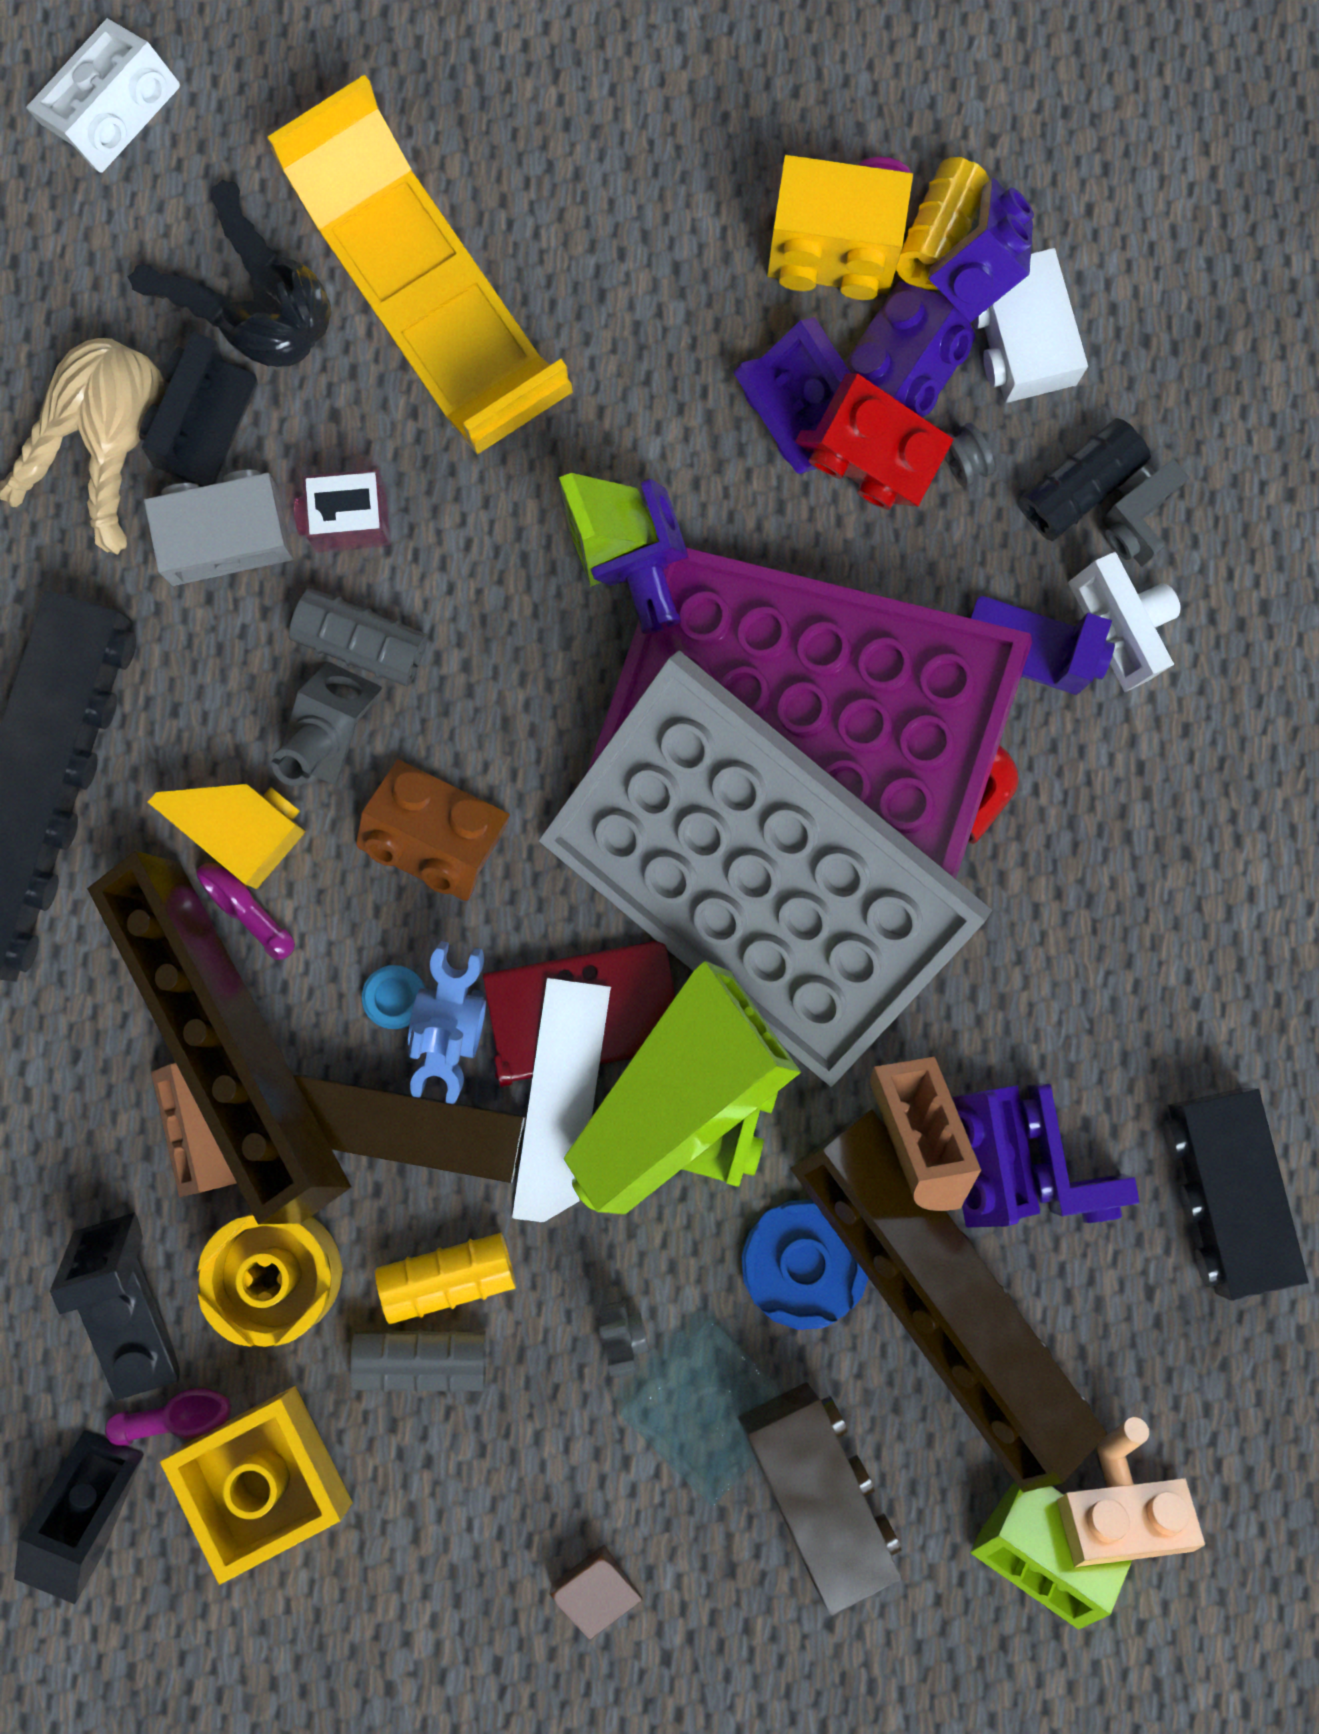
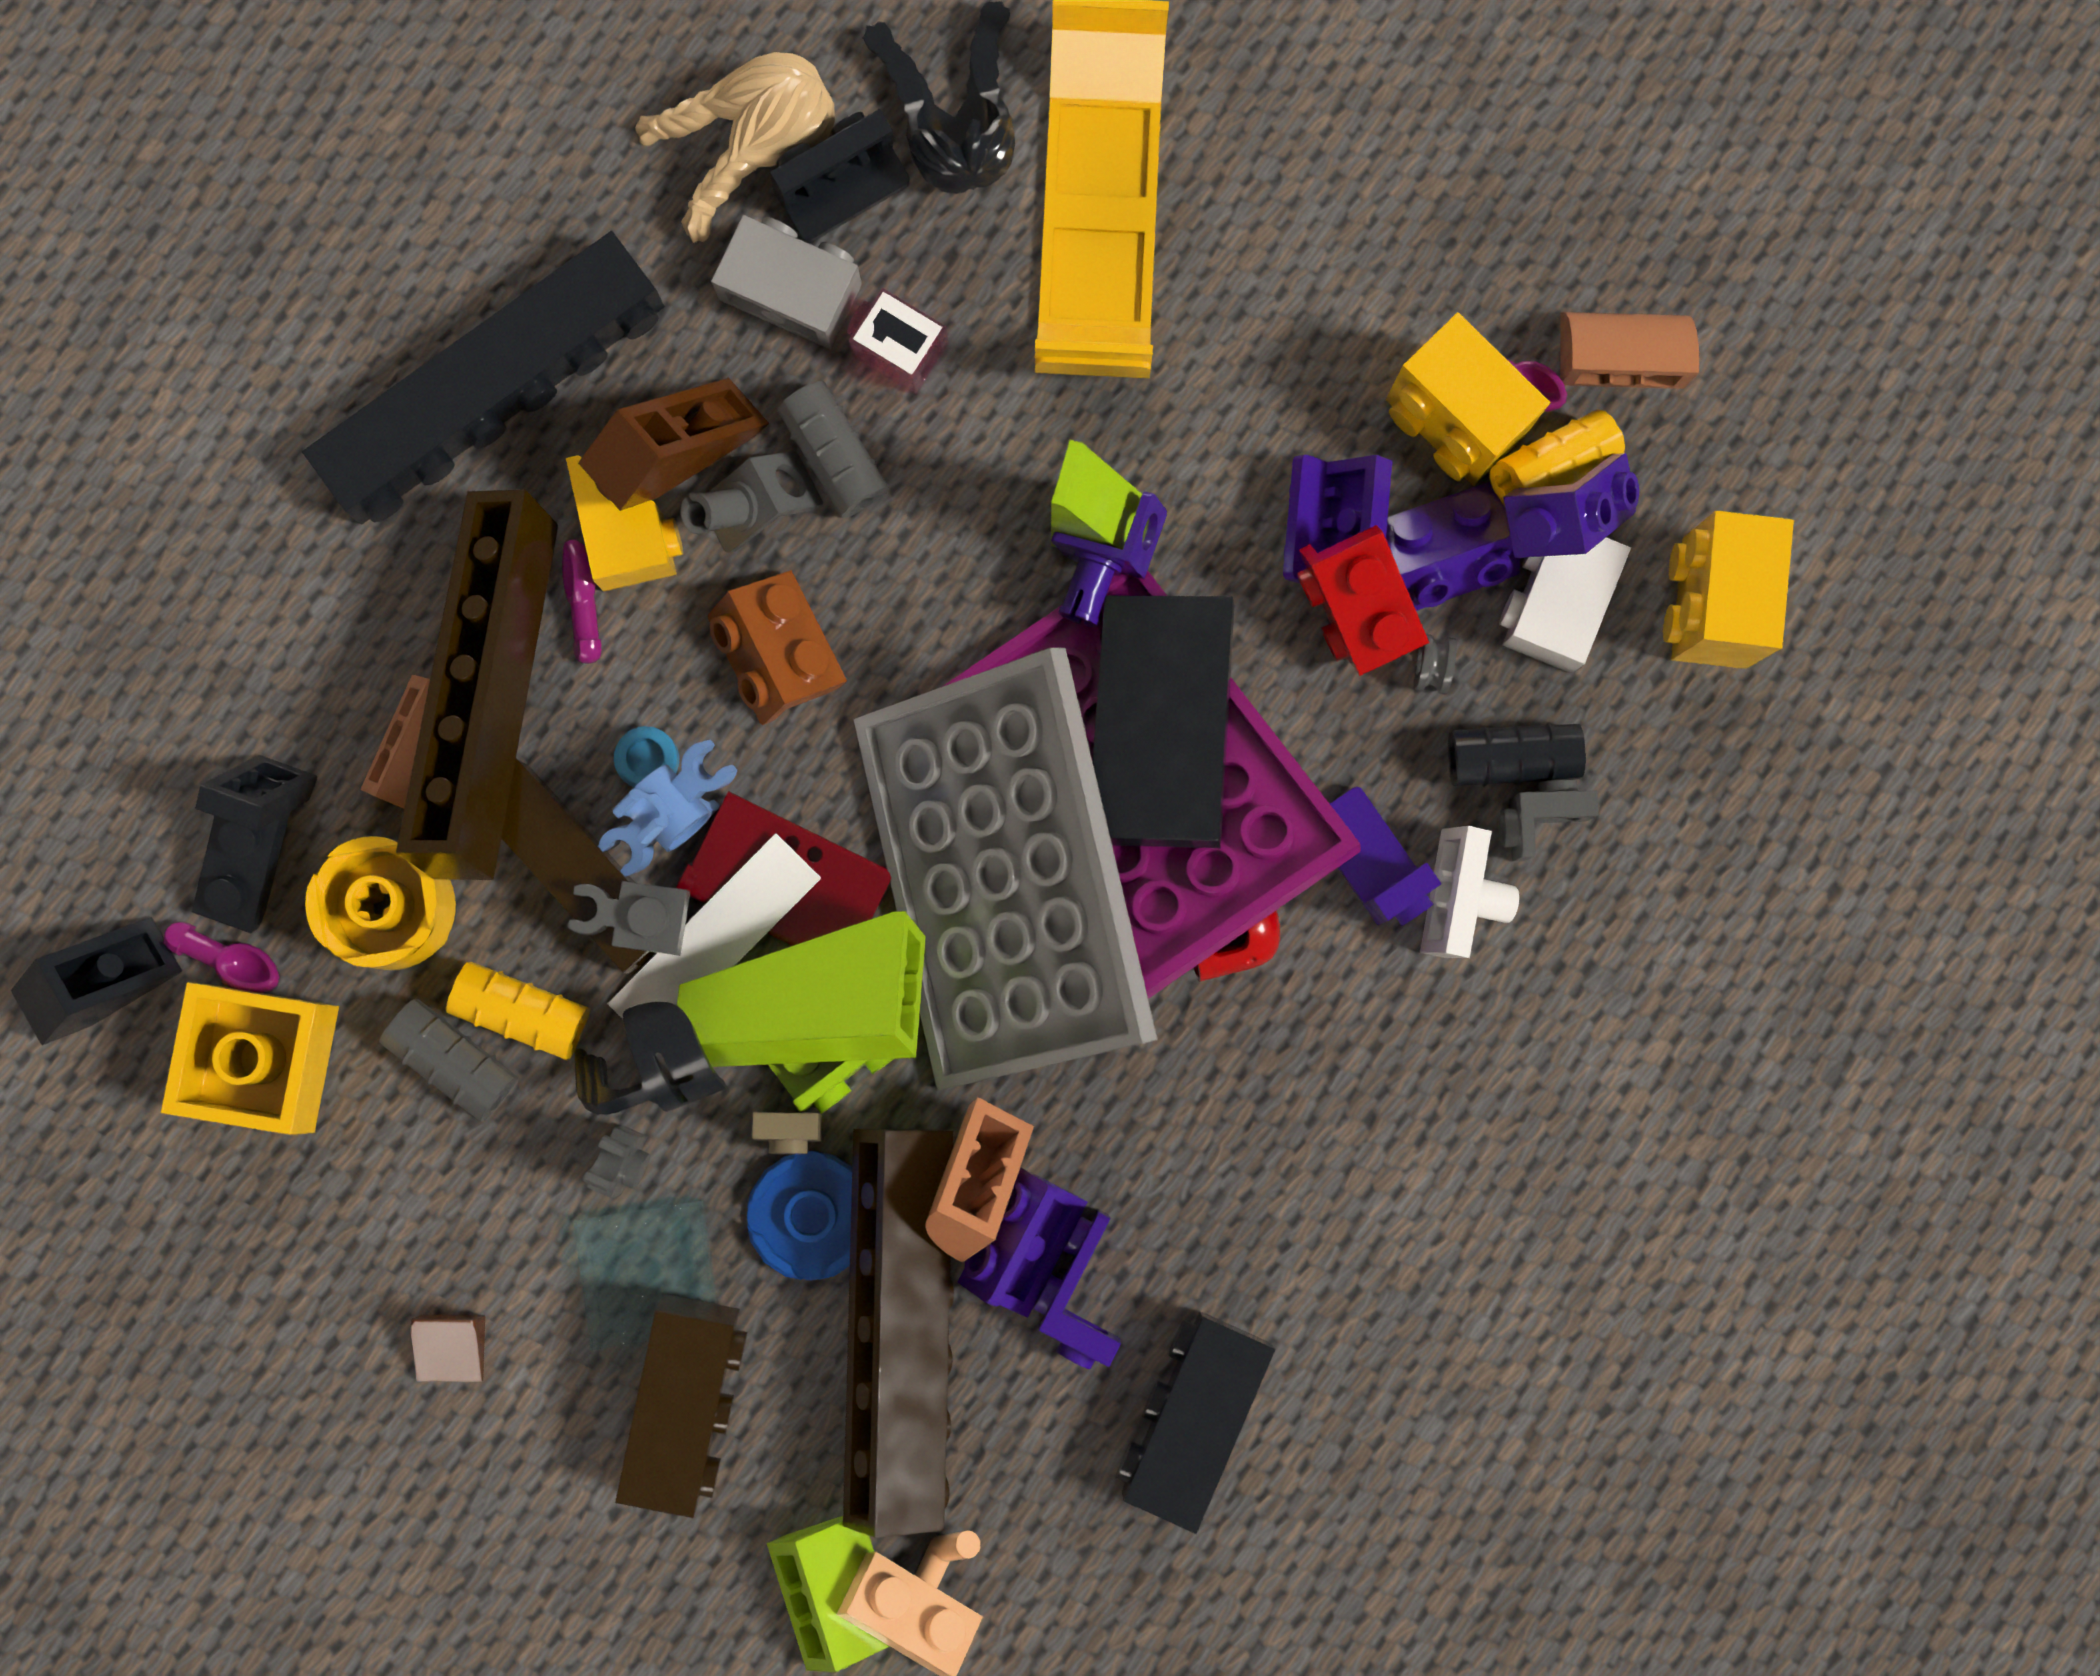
camera: 35 degrees right, 0 degrees up
none -> dark grey plate [568,881,690,956]
none -> black helmet [574,1002,728,1115]
none -> reddish brown slope [578,378,769,511]
none -> dark tan plate [752,1113,824,1154]
none -> black tile [1092,595,1235,848]
none -> nougat brick [1560,312,1699,389]
none -> yellow brick [1663,511,1794,669]

